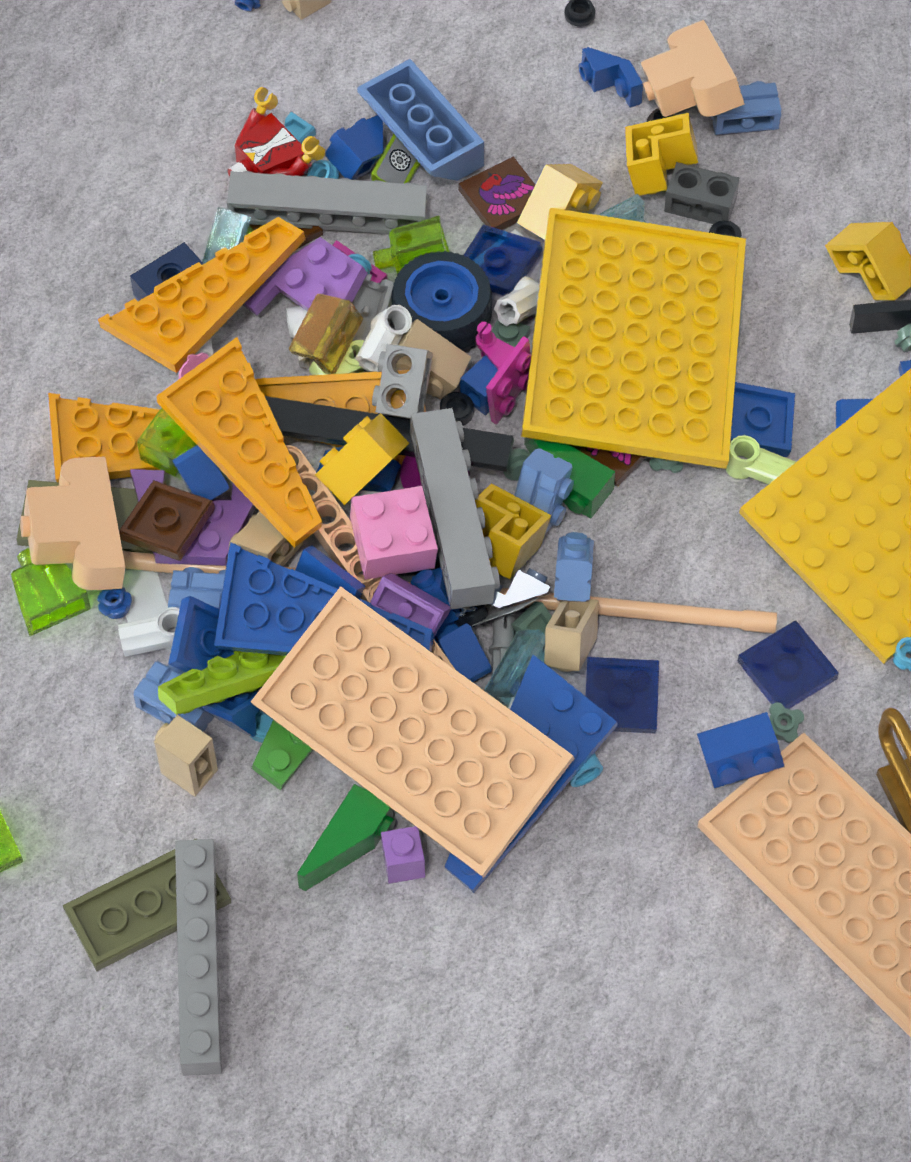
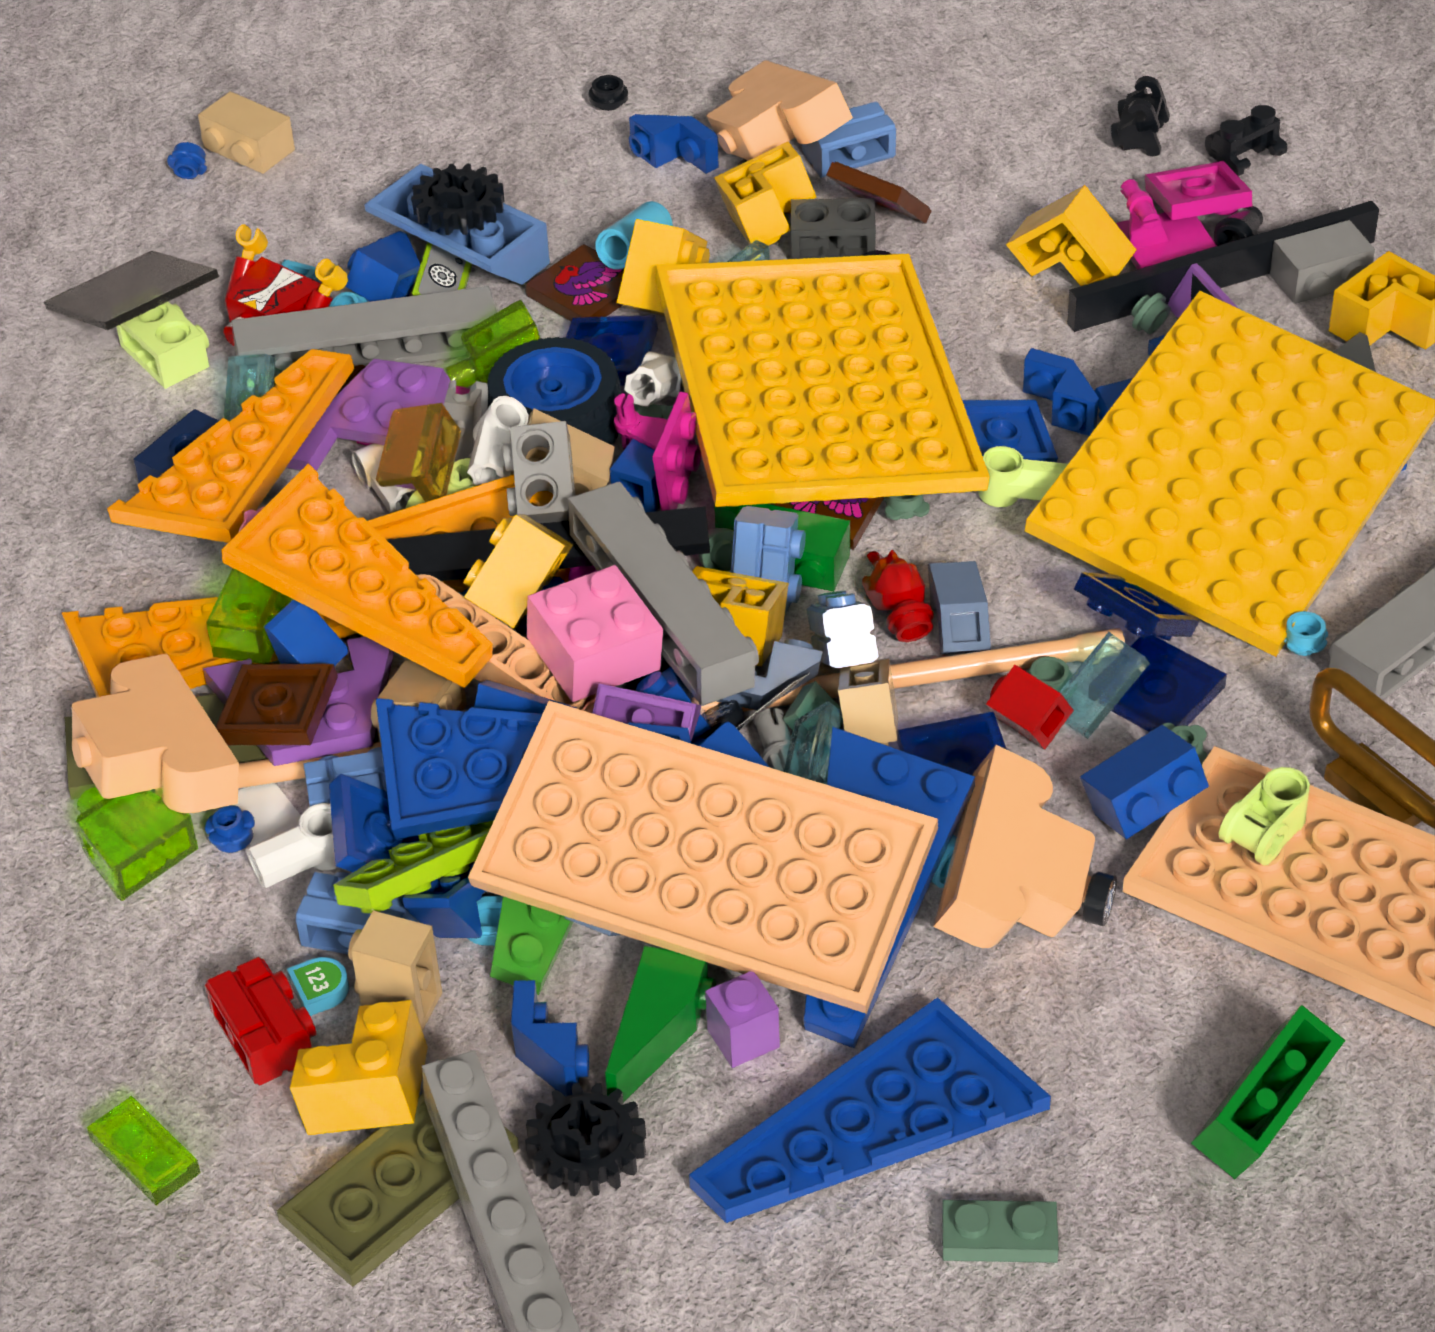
camera: 15 degrees left, 15 degrees down
none -> clear smoke piece [44,250,219,330]
none -> yellowish green brick [114,292,209,389]
none -> red brick [205,957,317,1086]
none -> tile [287,957,349,1016]
none -> yellow brick [290,1000,428,1135]
none -> black gear [411,163,505,235]
none -> blue slope [511,980,589,1097]
none -> black gear [525,1082,646,1196]
none -> medium azure pin [595,201,673,270]
none -> blue wing [689,997,1051,1223]
none -> reddish brown tile [826,161,931,224]
none -> red piece [862,550,925,611]
none -> red plate [886,600,934,642]
none -> sand blue slope [928,561,991,654]
none -> light nougat brick [934,745,1095,948]
none -> sand green plate [942,1200,1059,1263]
none -> red brick [986,664,1074,750]
none -> blue slope [1023,348,1099,436]
none -> sand green plate [1027,657,1074,698]
none -> clear light blue tile [1060,632,1150,739]
none -> clear blue plate [1074,572,1200,641]
none -> black tile [1083,871,1117,926]
none -> green brick [1191,1005,1345,1179]
none -> yellowish green piece [1218,767,1310,866]

